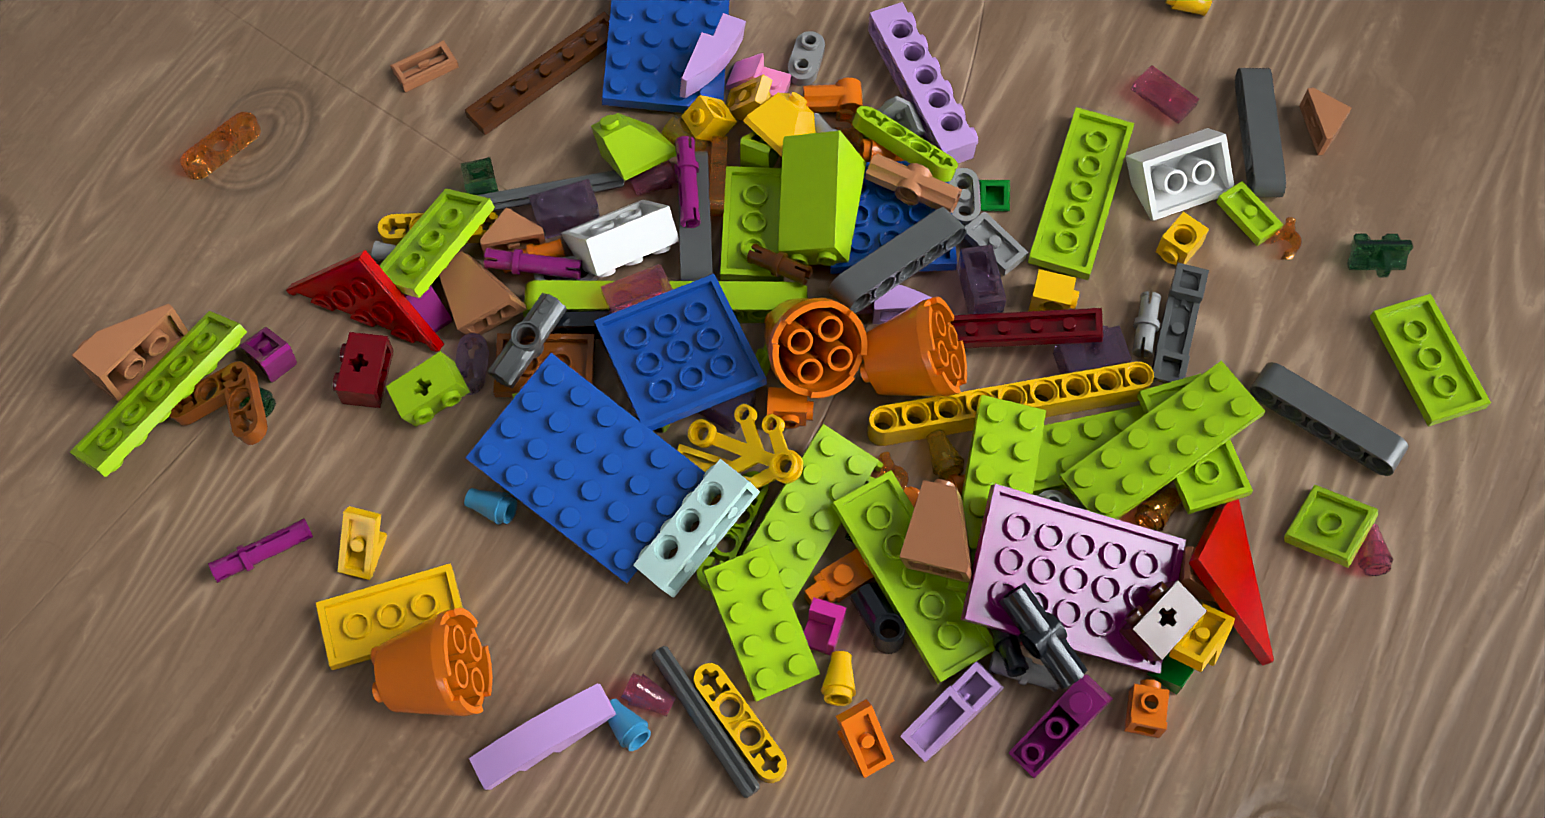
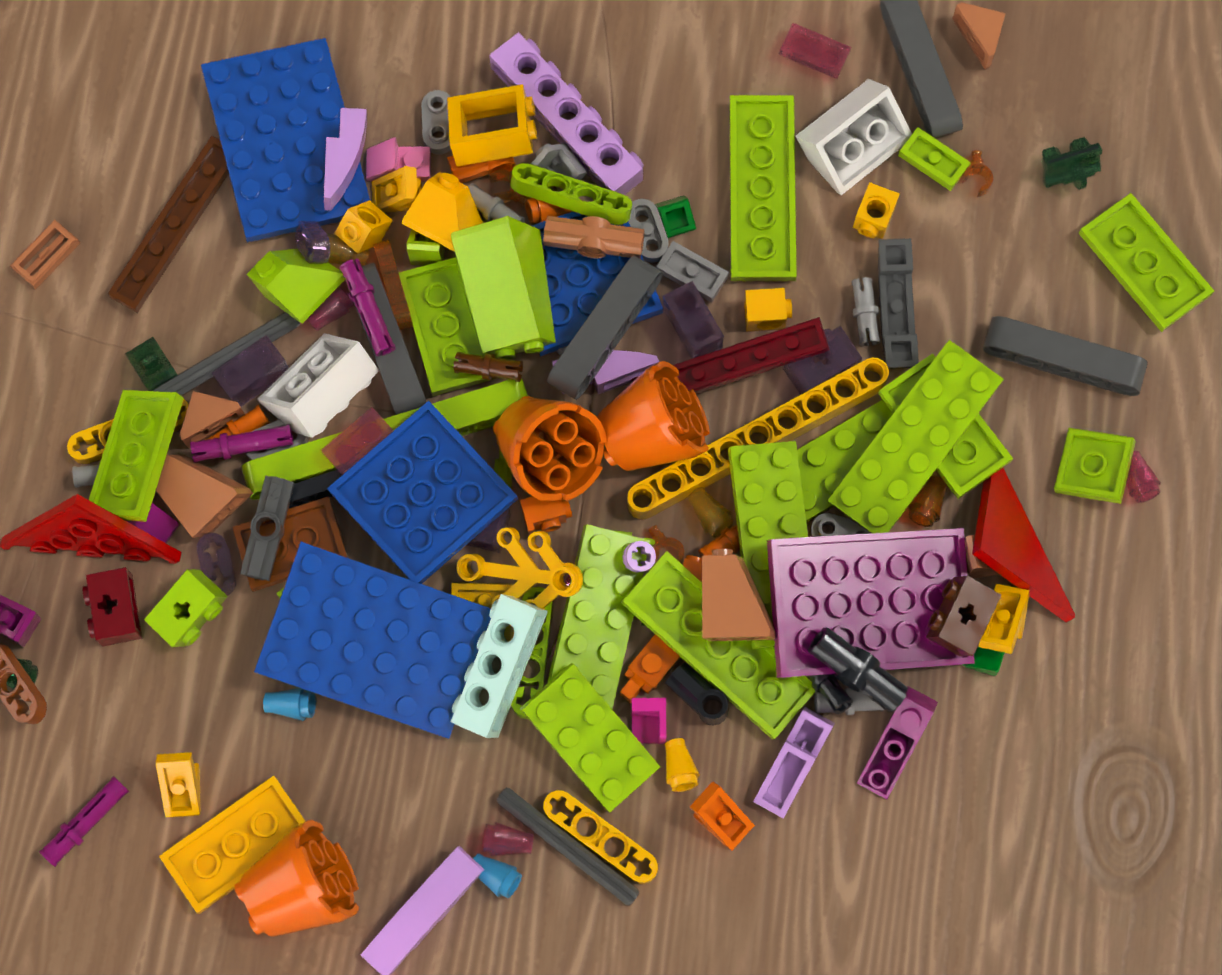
camera: 15 degrees left, 10 degrees up
orange brick [1124,679,1170,738] -> none
none -> clear purple beam [295,221,330,264]
none -> yellow window [447,84,537,167]
none -> lavender bush [622,541,656,573]

